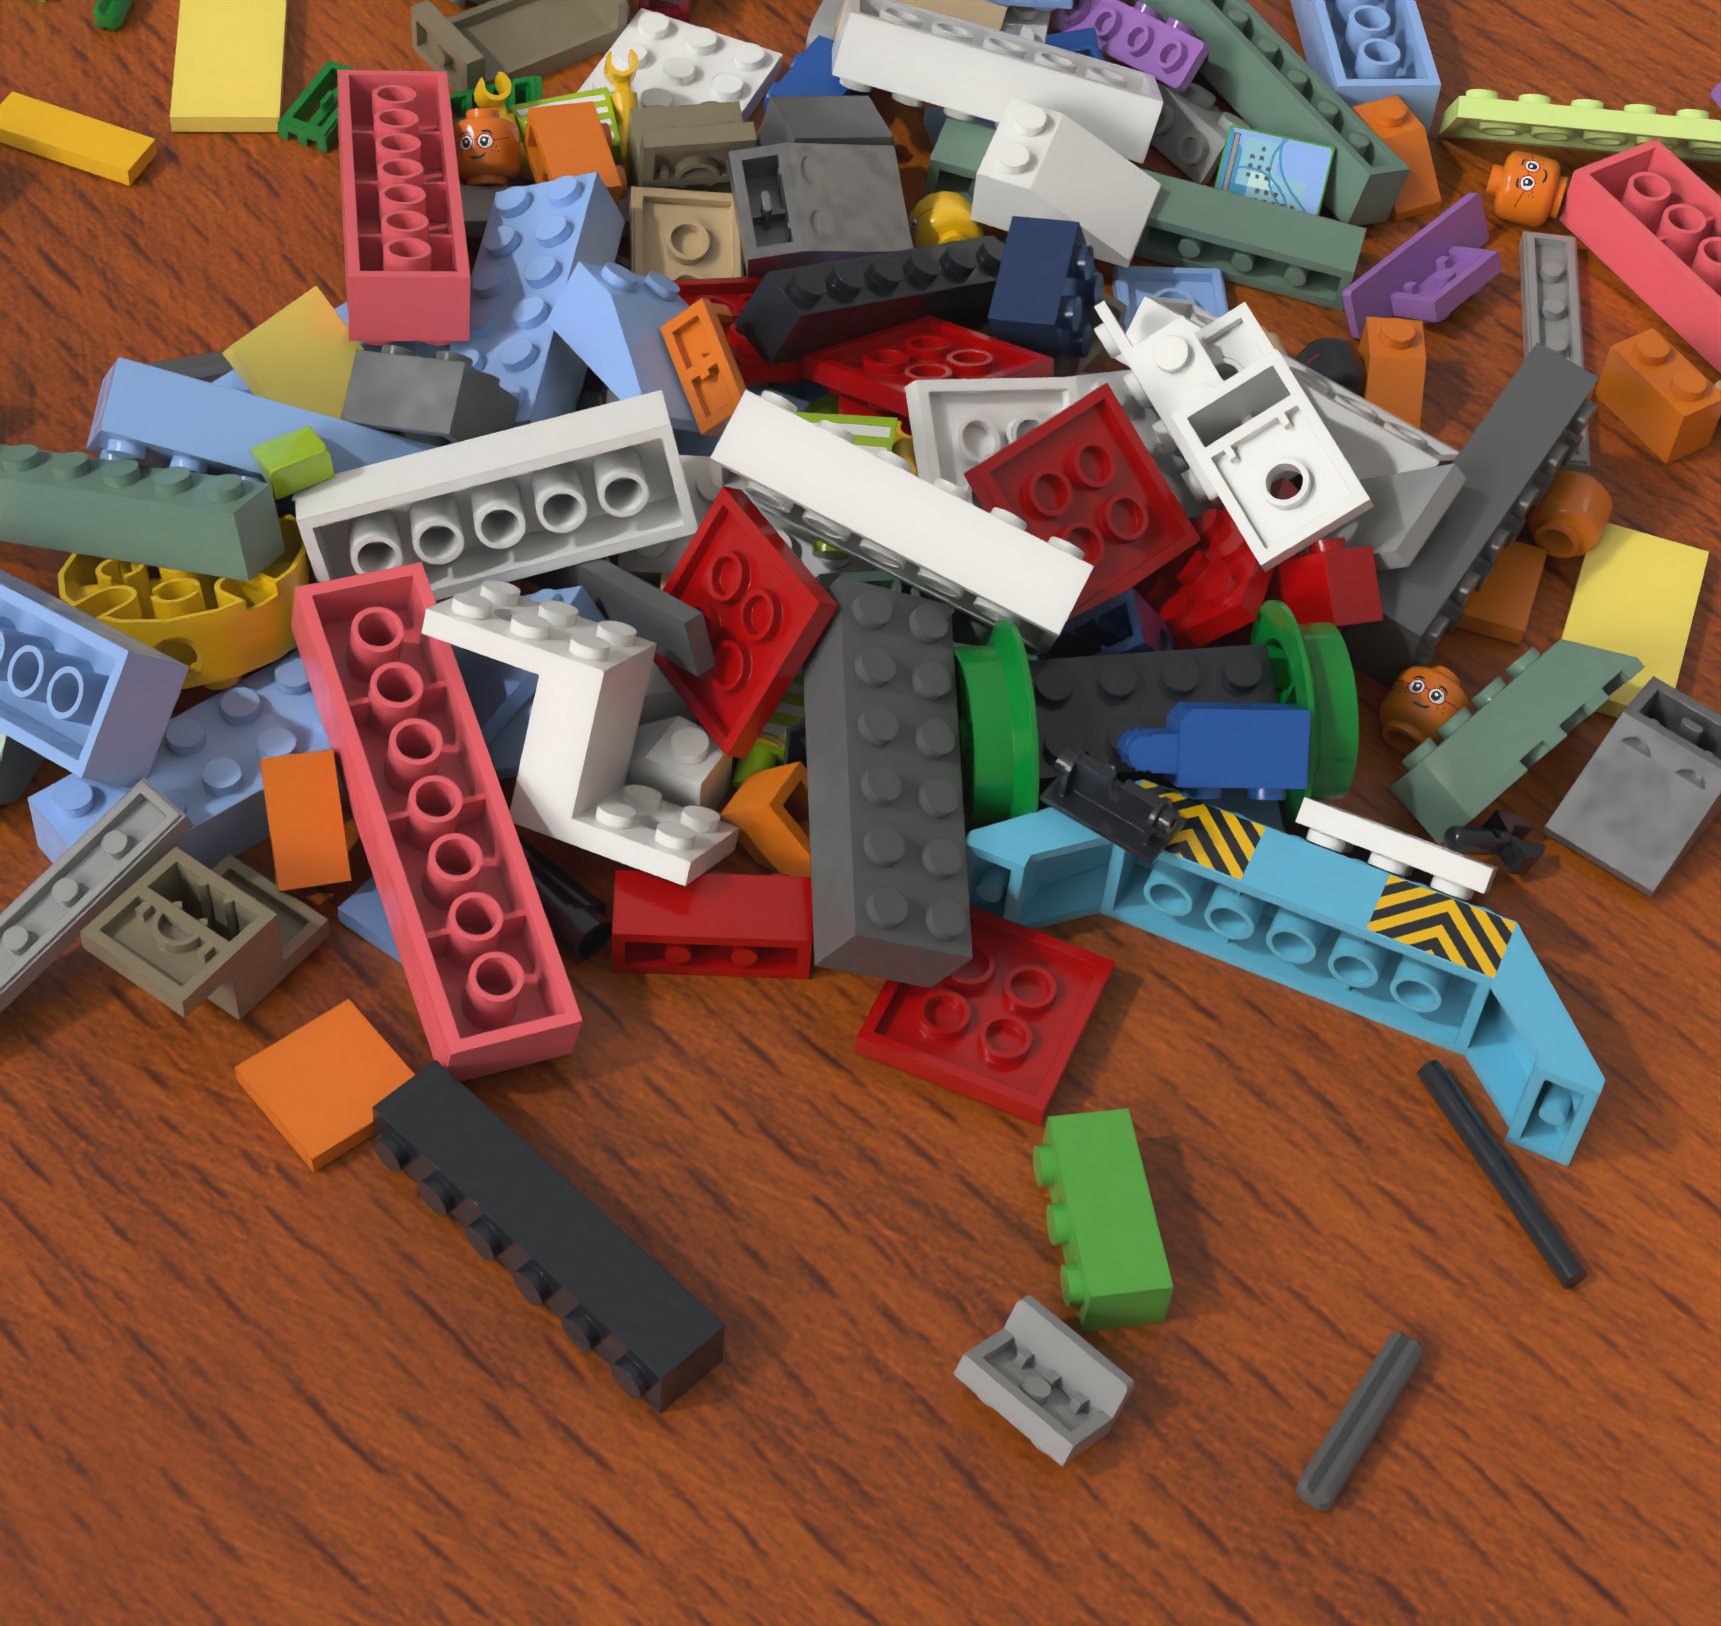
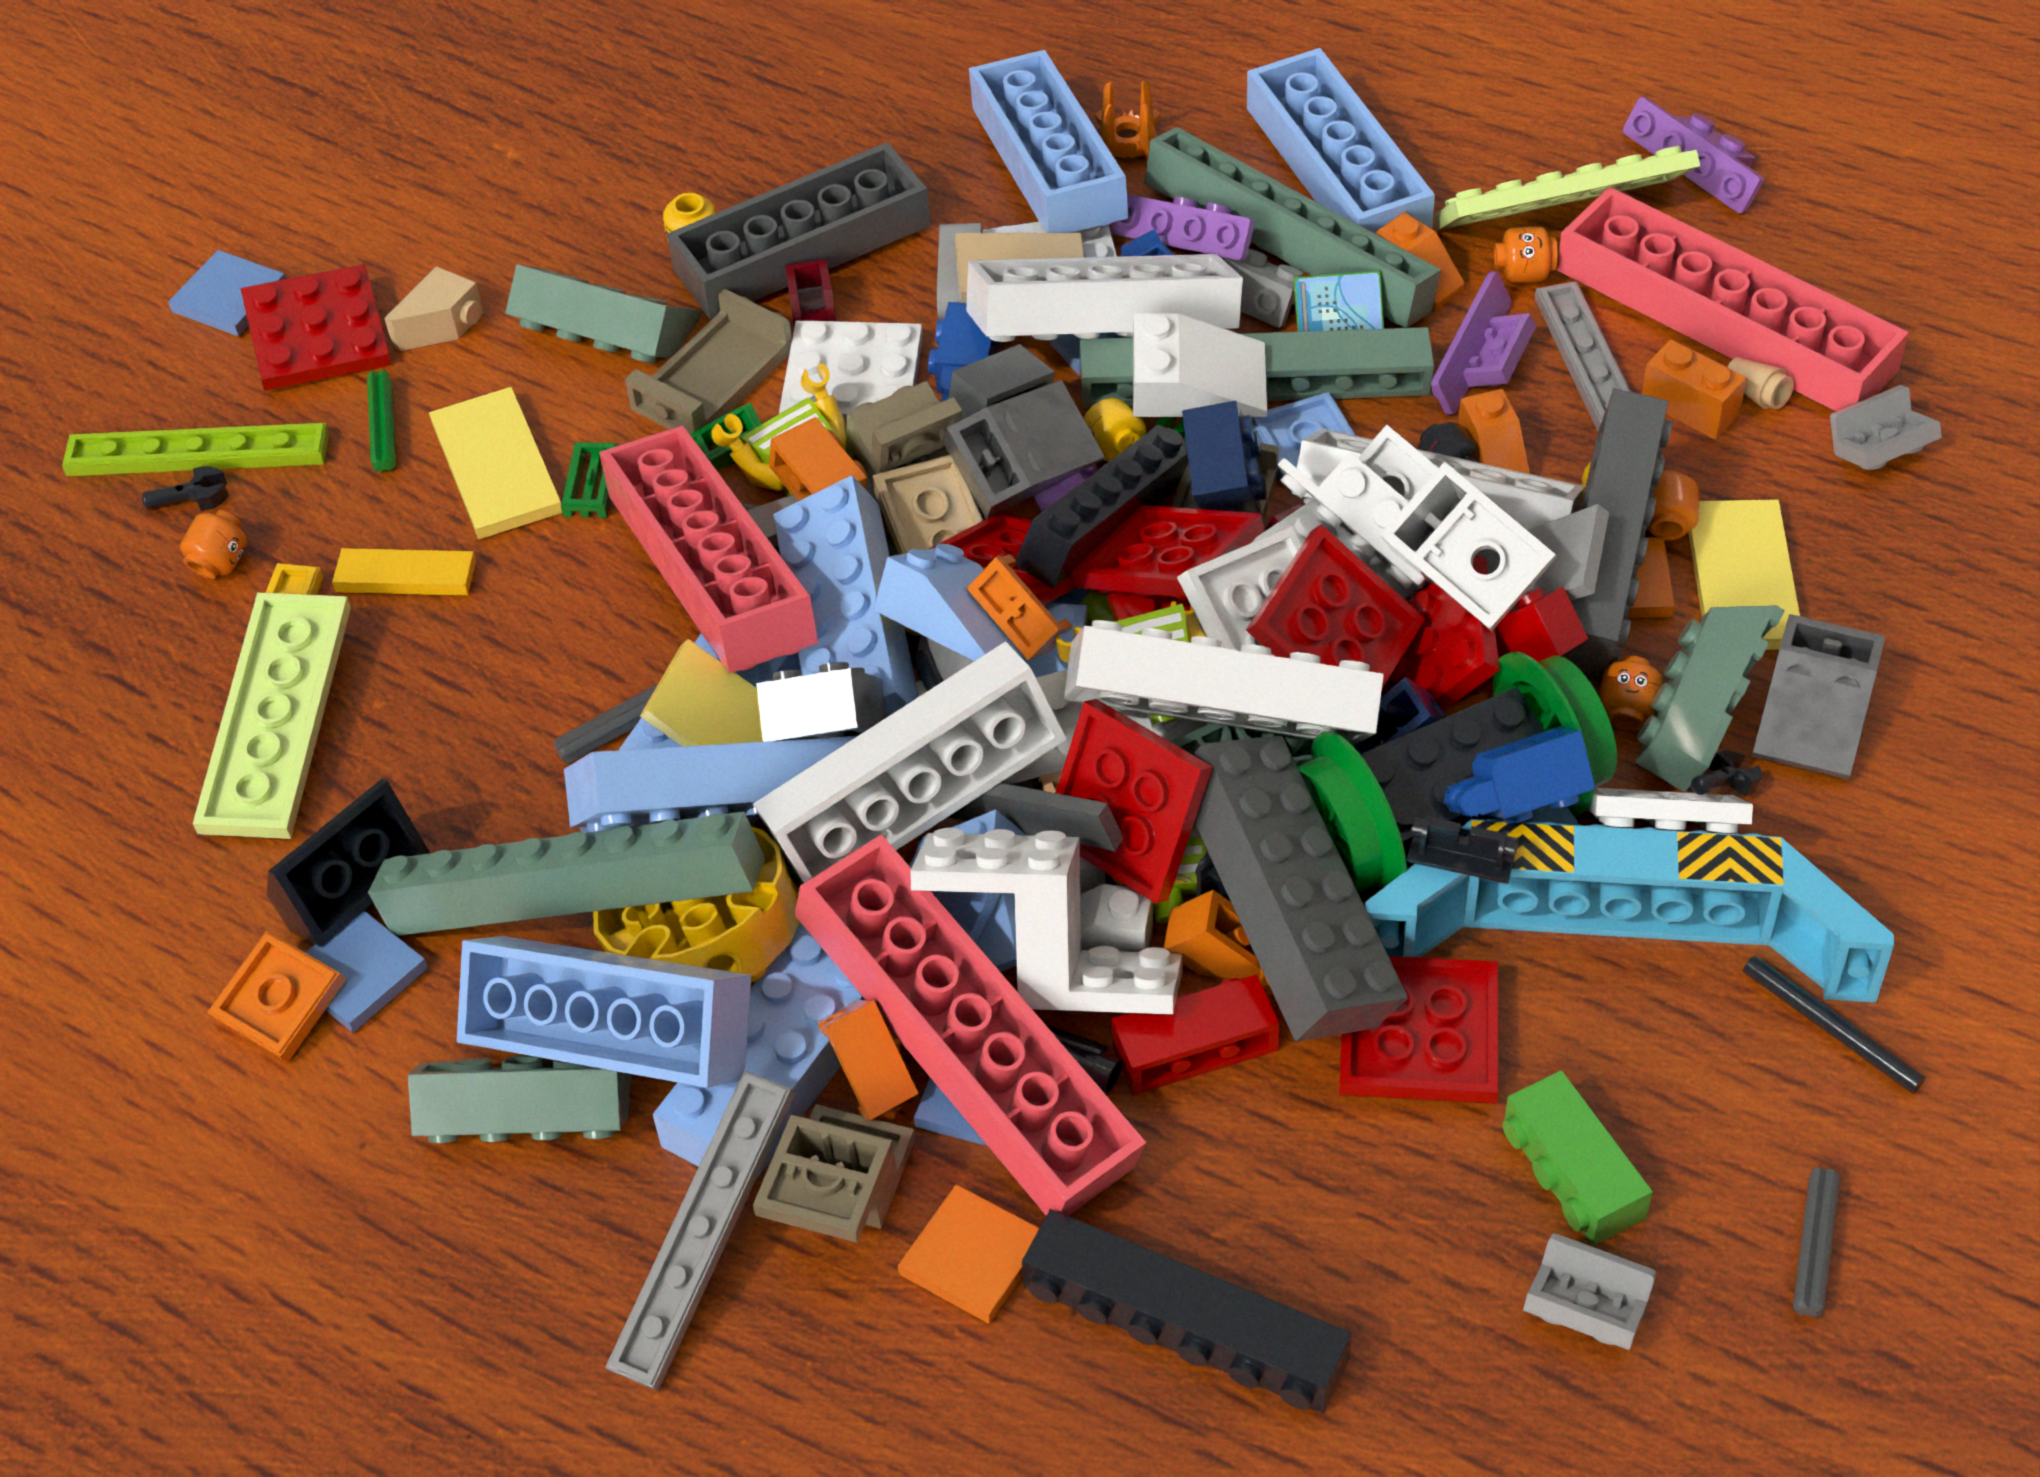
camera: 10 degrees left, 0 degrees up
lime slope [250,425,335,500] -> none
orange head [453,108,521,186] -> none

